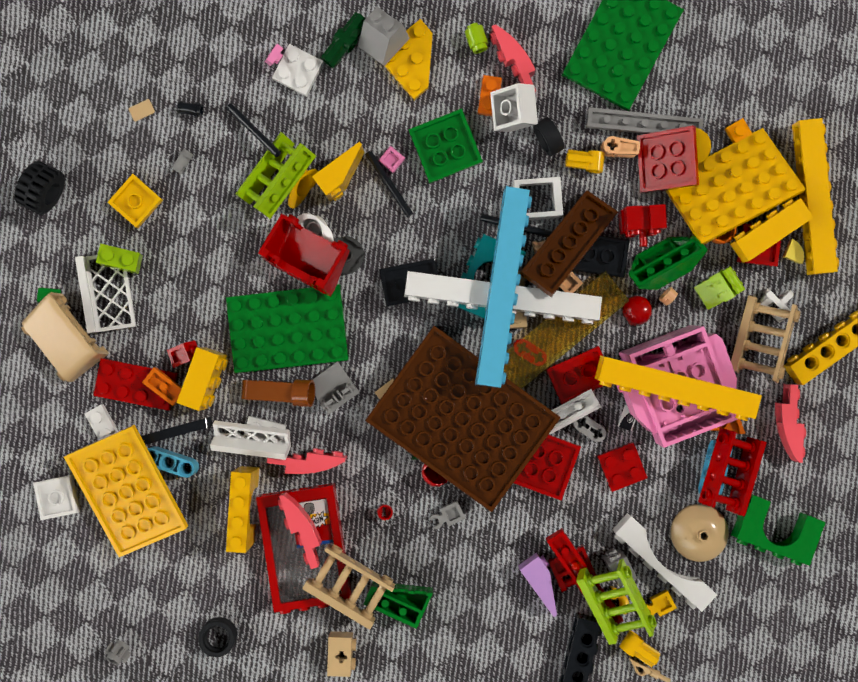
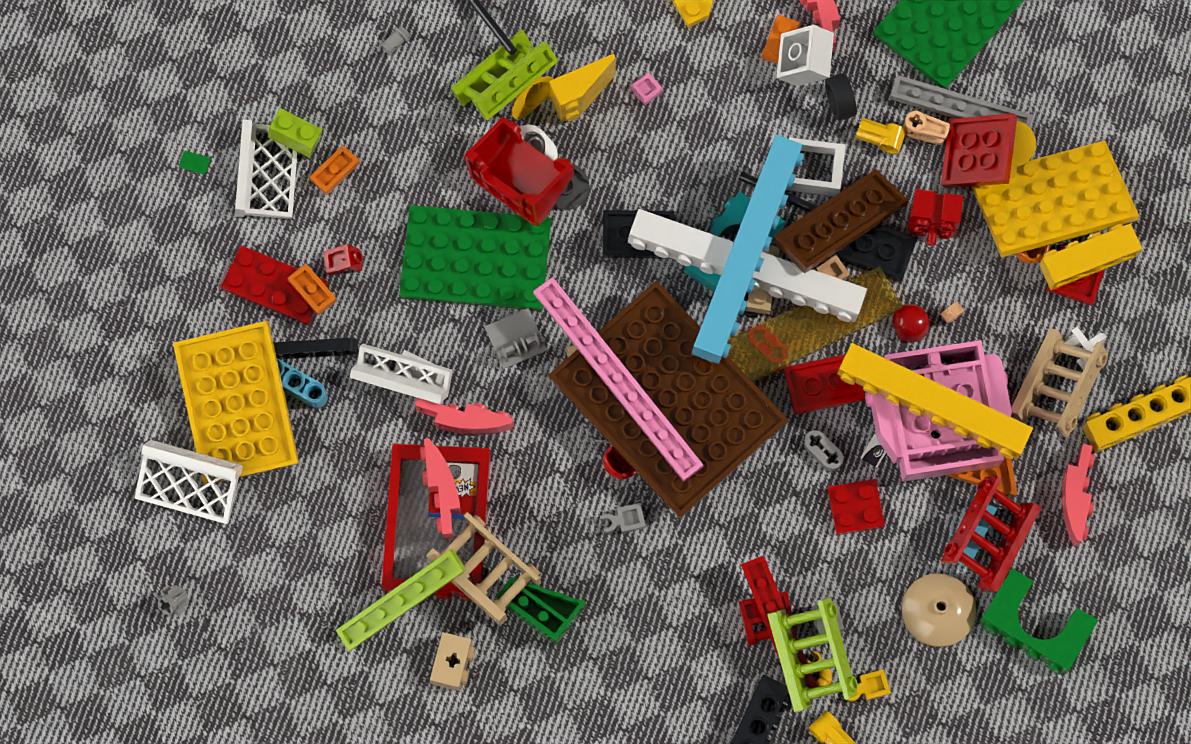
camera: 15 degrees right, 15 degrees down
black tyre [14,161,65,215] -> none
tan windscreen [21,292,109,382] -> none
white tile [33,474,80,520] -> none
white plate [85,404,118,440] -> none
yellow plate [107,174,163,228] -> none
yellow brick [177,347,228,411] -> none
black tyre [198,617,237,658] -> none
yellow arch [226,466,260,553] -> none
dark orange beam [241,379,315,407] -> none
black bar [365,150,414,218] -> none
red hinge [377,504,393,520] -> none
green plate [408,108,483,184] -> none
red plate [514,435,581,501] -> none
lavender slope [518,552,557,617] -> none
white plate [549,389,601,435] -> none
white arch [612,513,717,612] -> none
green wedge [629,236,707,290] -> none
lime piece [694,266,745,310] -> none
light orange plate [724,118,752,143] -> none
light yellow tile [783,239,804,264] -> none
yellow brick [792,118,839,275] -> none
none -> white fence [135,440,243,524]
none -> orange plate [309,145,360,195]
none -> lime plate [336,549,466,651]
none -> bright pink plate [533,277,703,482]

